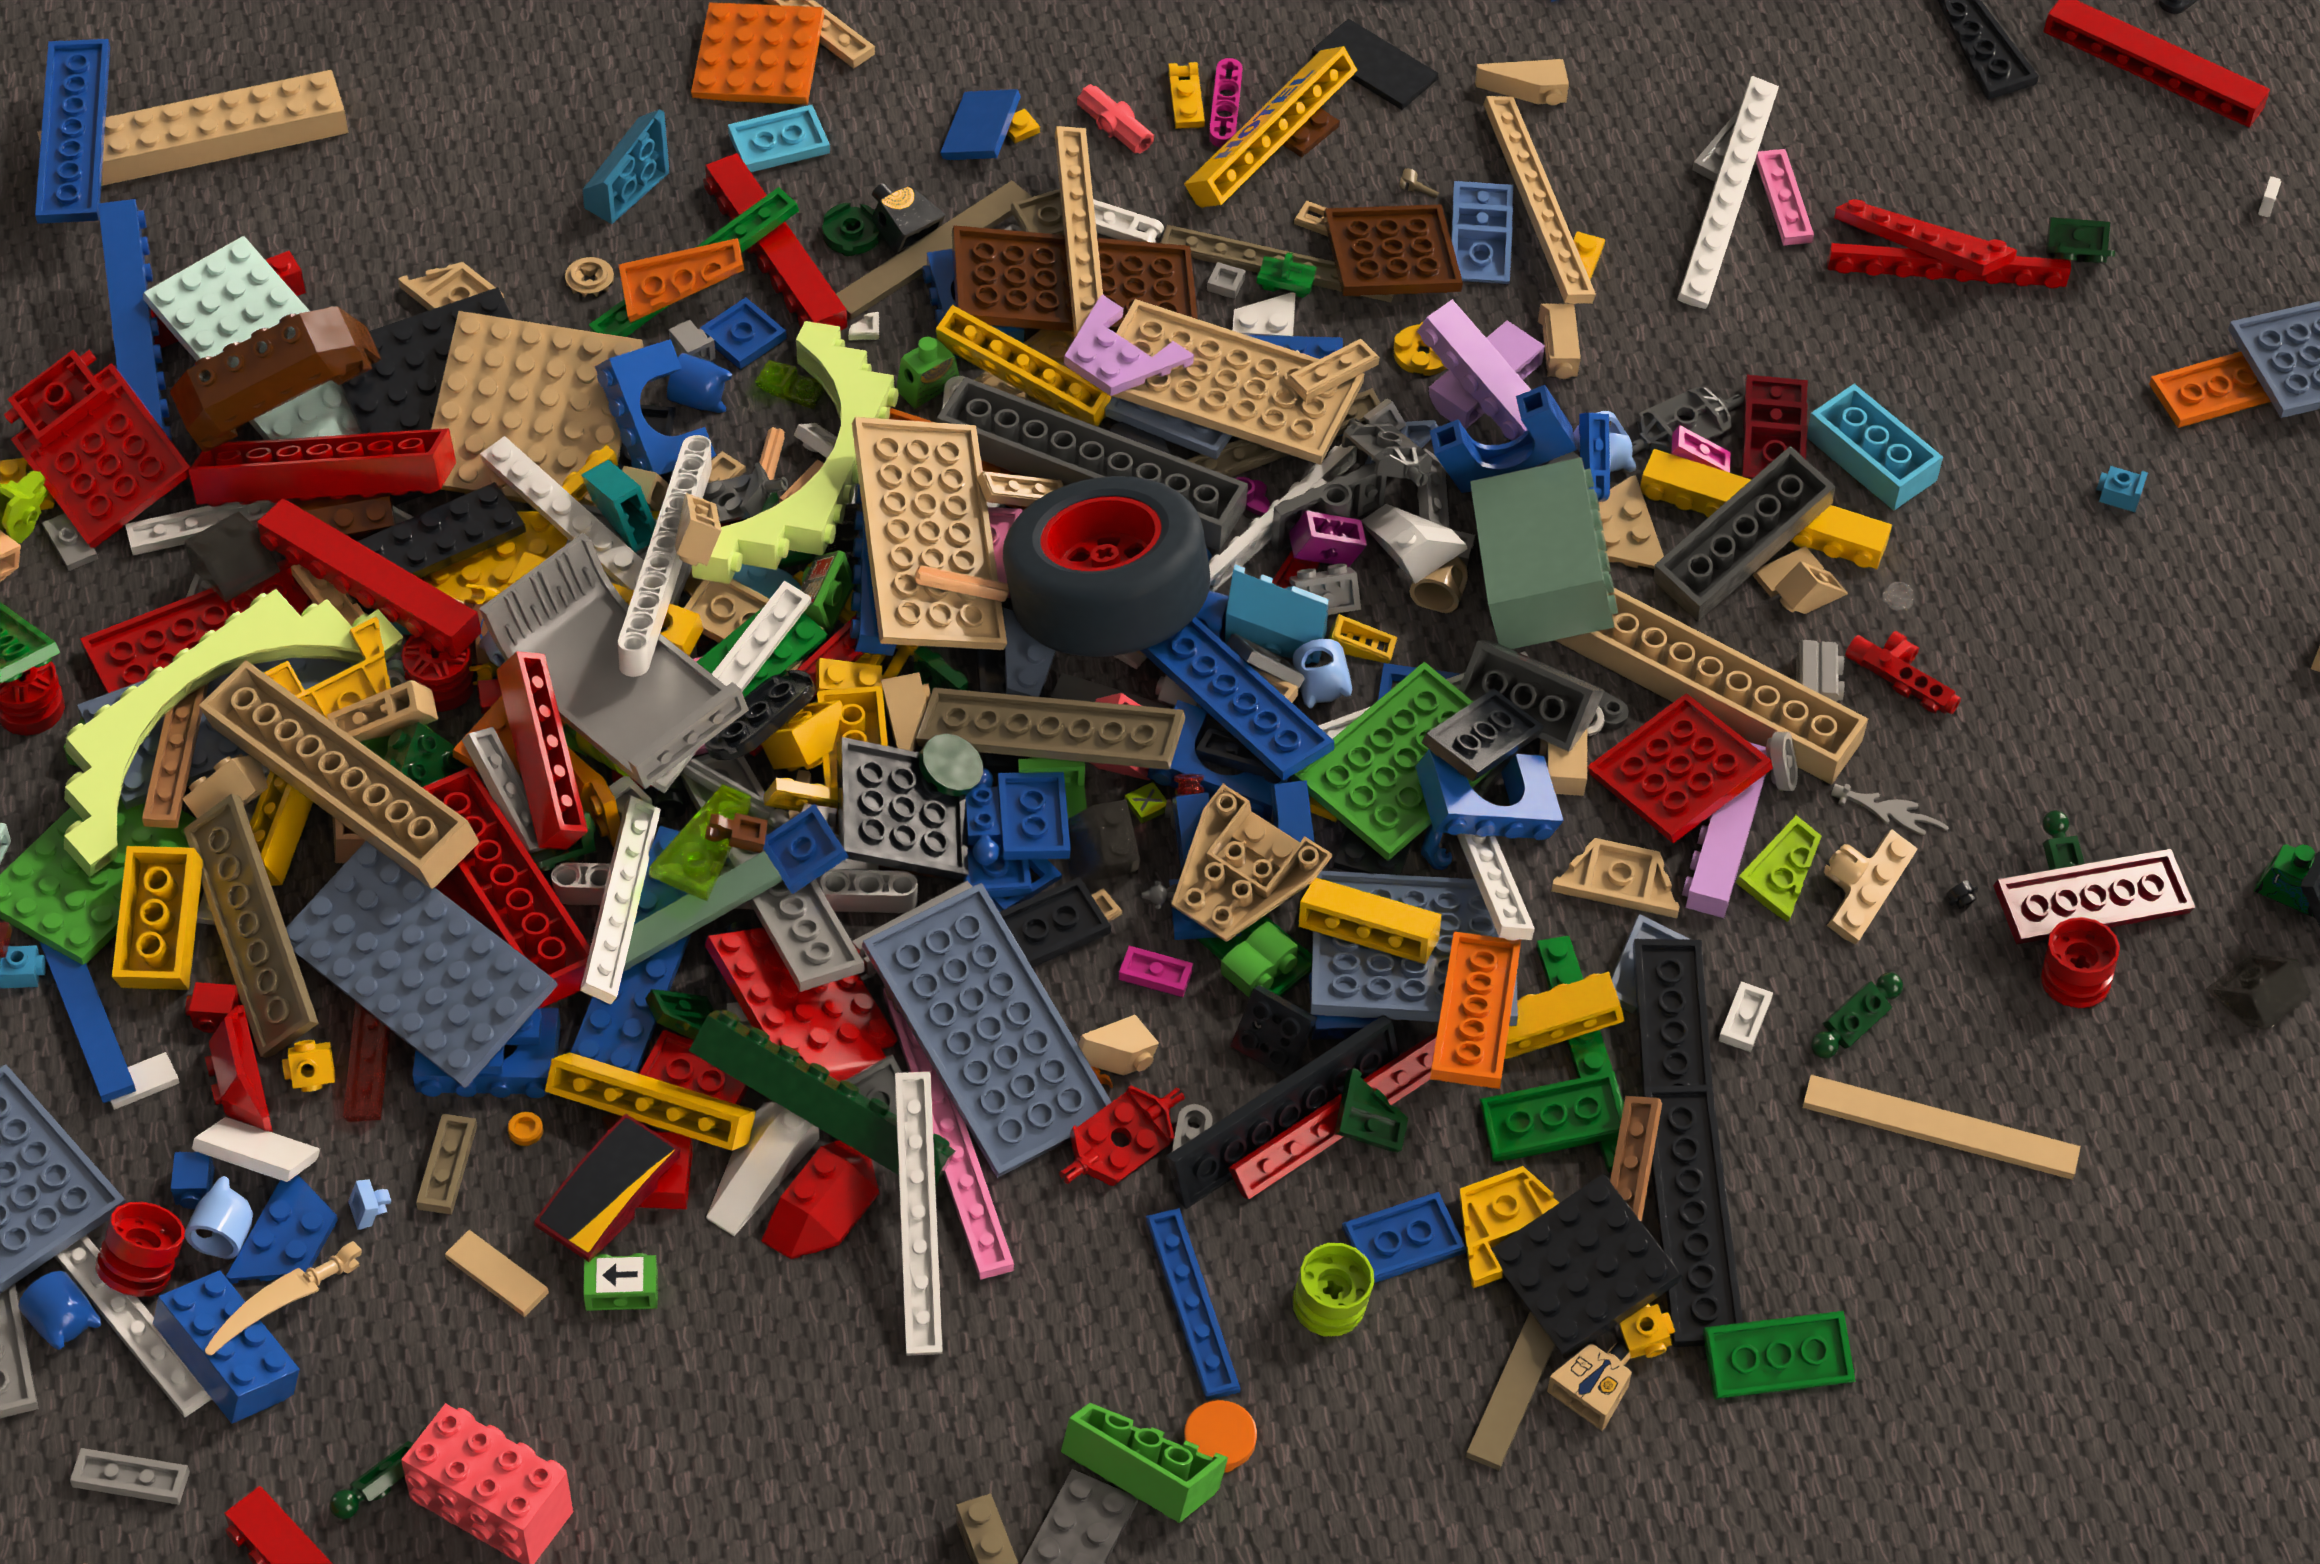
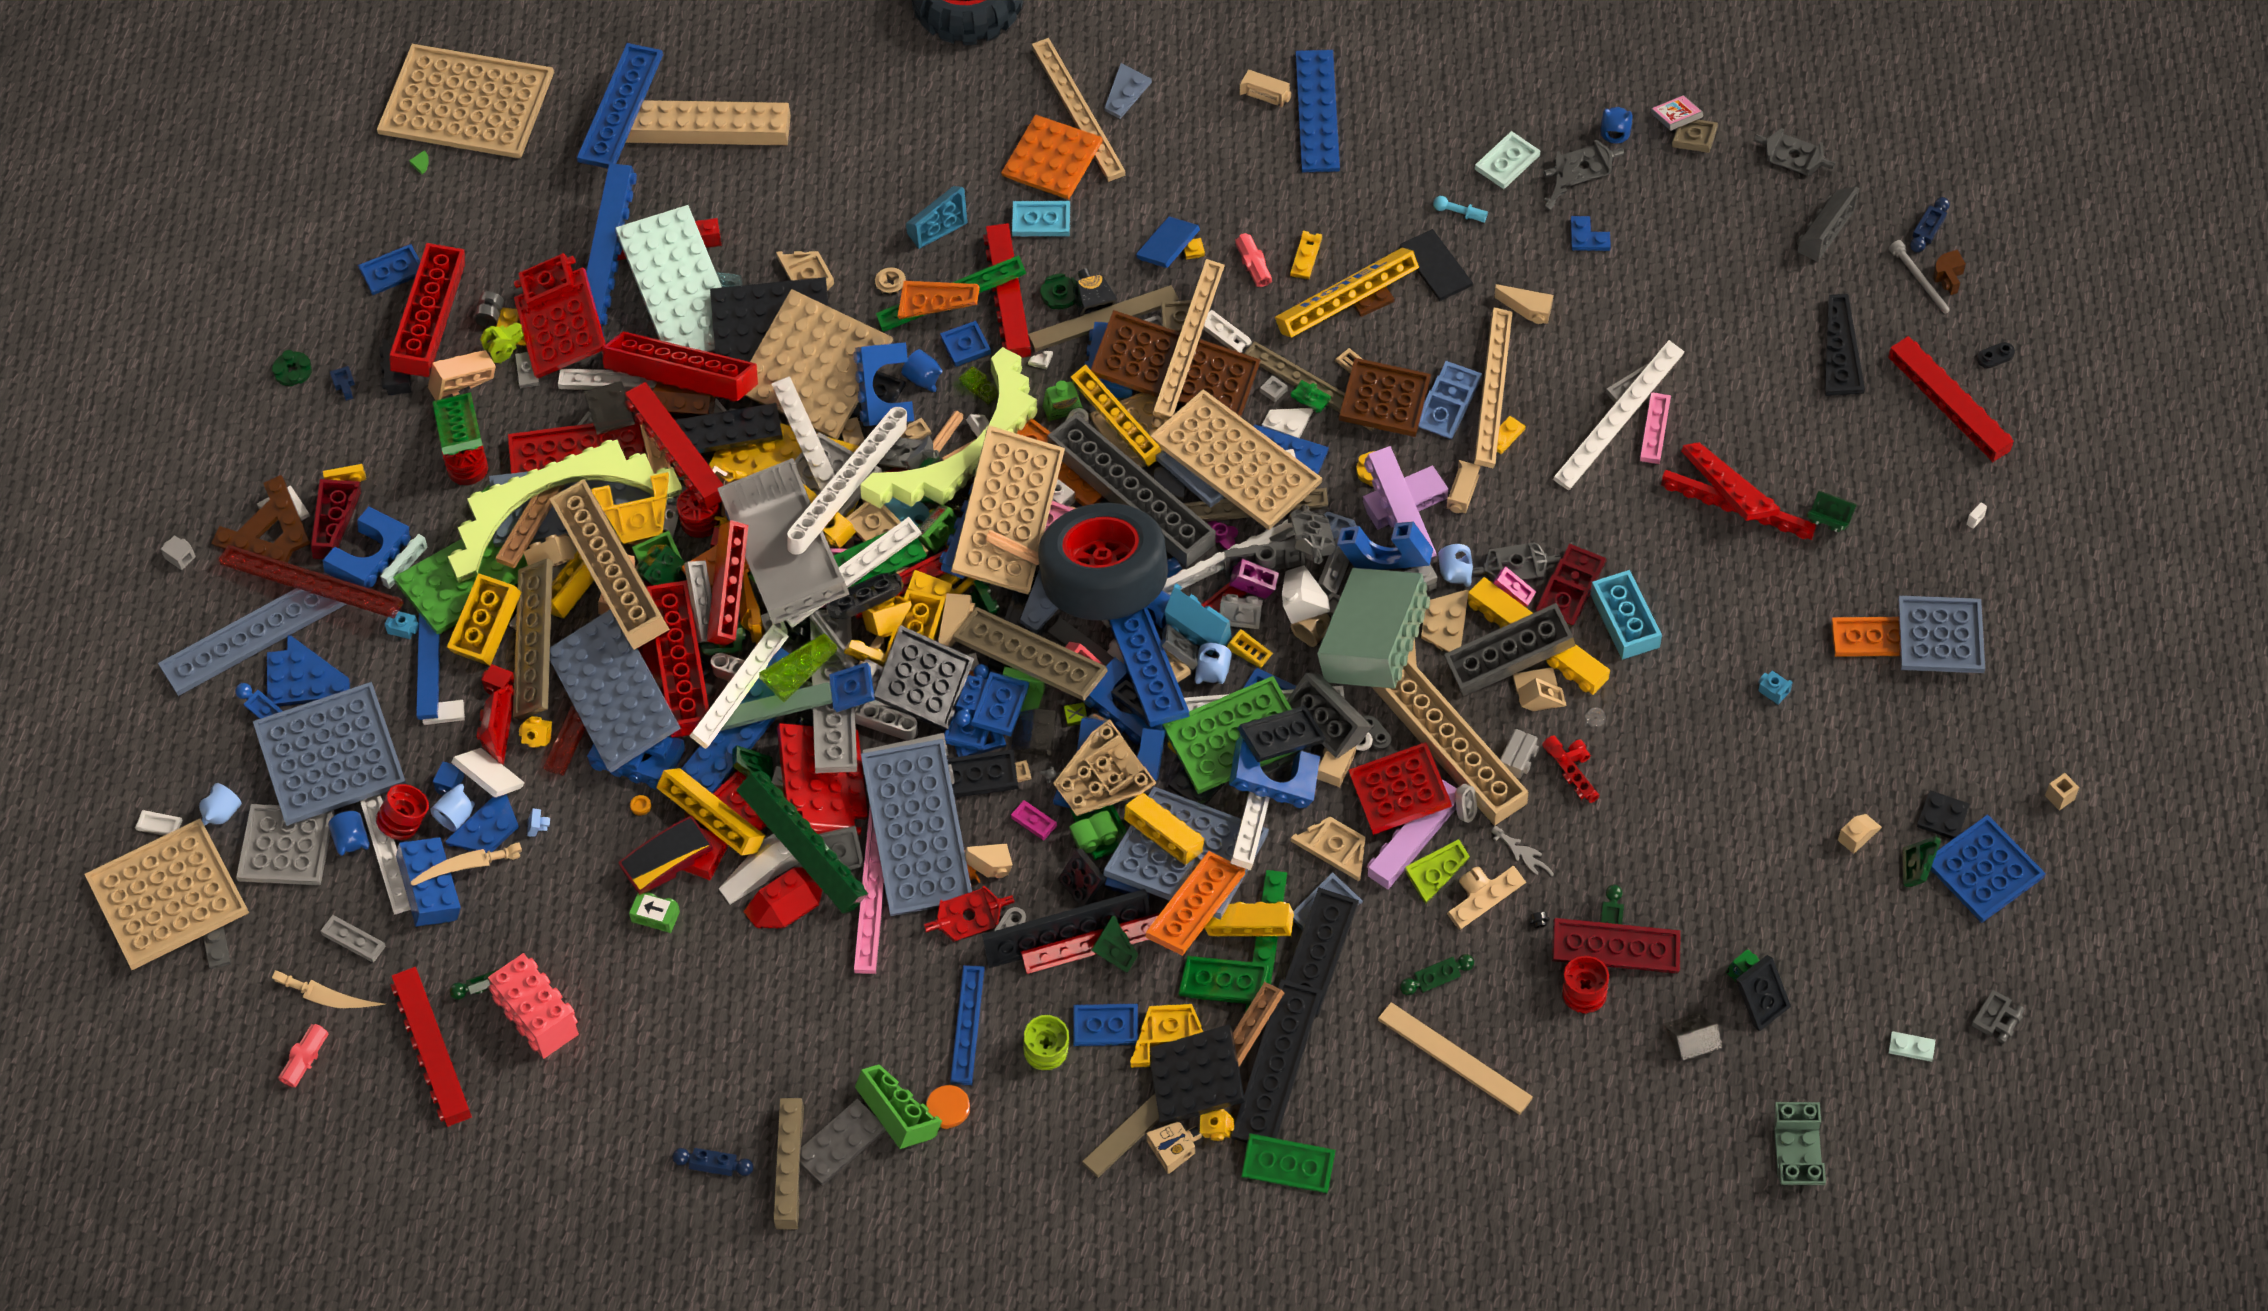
camera: 25 degrees right, 5 degrees up
reddish brown wedge [170,306,382,453] -> none
tan slope [327,680,438,741] -> none
dark tan plate [416,1114,477,1215] -> none
tan tile [445,1230,549,1317] -> none
yellow plate [562,445,618,502] -> none
teal slope [581,460,656,552] -> none
tan brick [622,466,669,511] -> none
light grey brick [669,320,716,361] -> none
tan slope [675,493,722,566] -> none
reddish brown plate [705,813,768,853] -> none
white plate [895,1072,942,1356] -> none
tile [919,733,983,796] -> none
tan tile [977,471,1063,507] -> none
lavender wing [1064,295,1194,396] -> none
clear red bush [1174,773,1204,795] -> none
dark pink beam [1209,58,1243,147] -> none
tan tile [1287,339,1380,402] -> none
light grey plate [1363,398,1406,430] -> none
dark tan hand [1400,168,1439,198] -> none
blue arm [1421,826,1452,870] -> none
blue plate [1579,413,1610,502] -> none
white plate [1719,982,1773,1052] -> none

